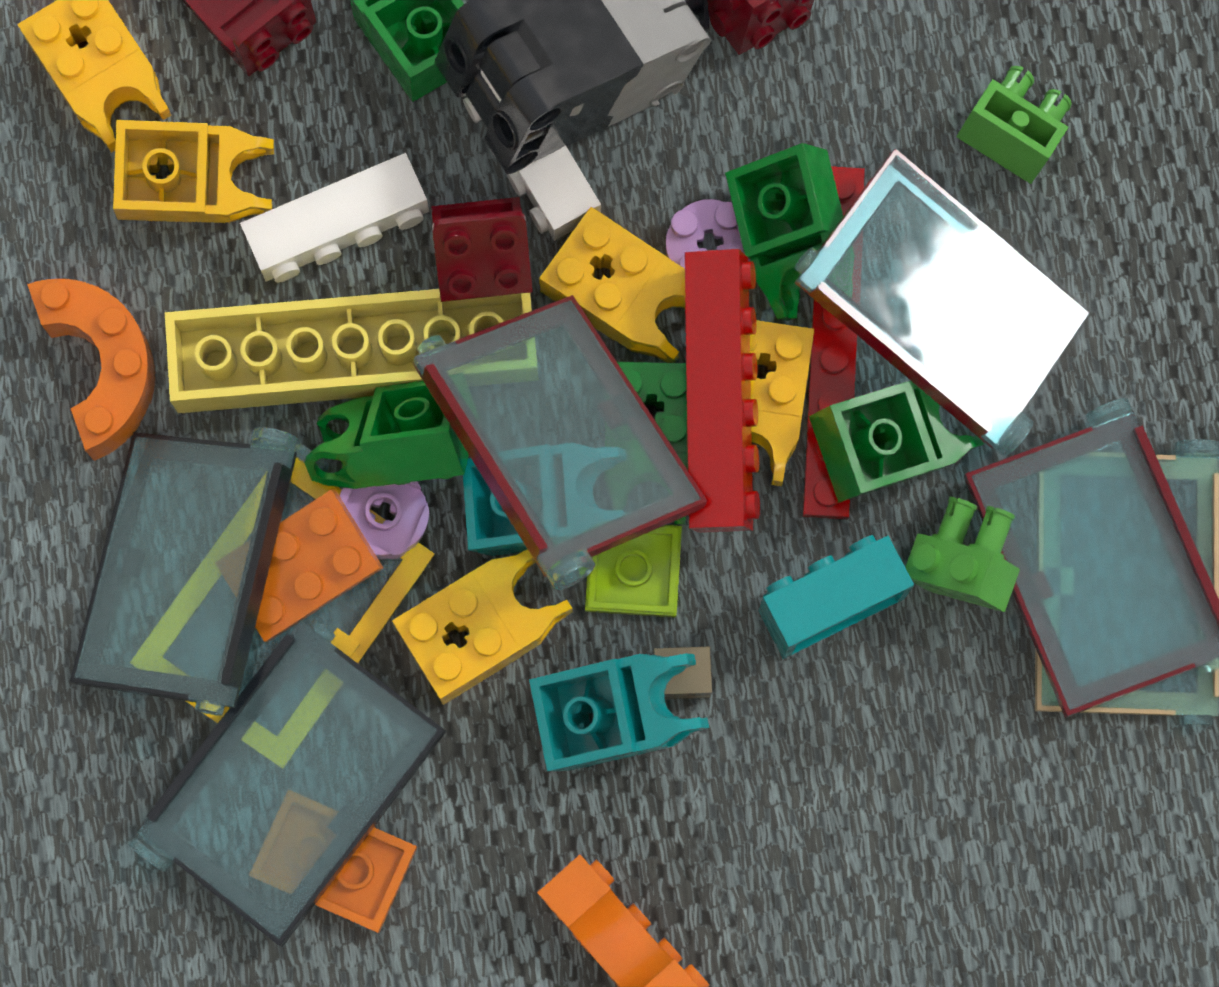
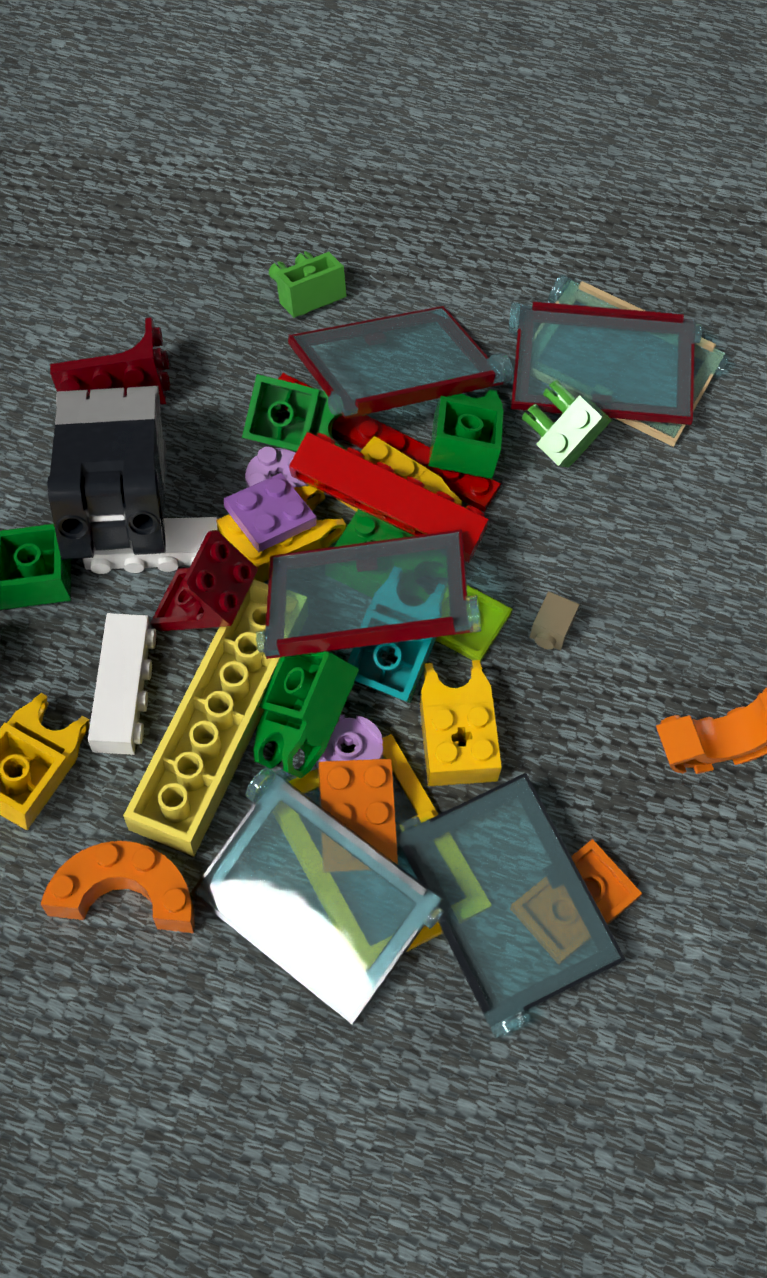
camera: 65 degrees left, 15 degrees down
teal brick [529,653,710,771] -> none
teal piece [758,535,914,659] -> none
none -> medium lavender plate [224,473,317,553]

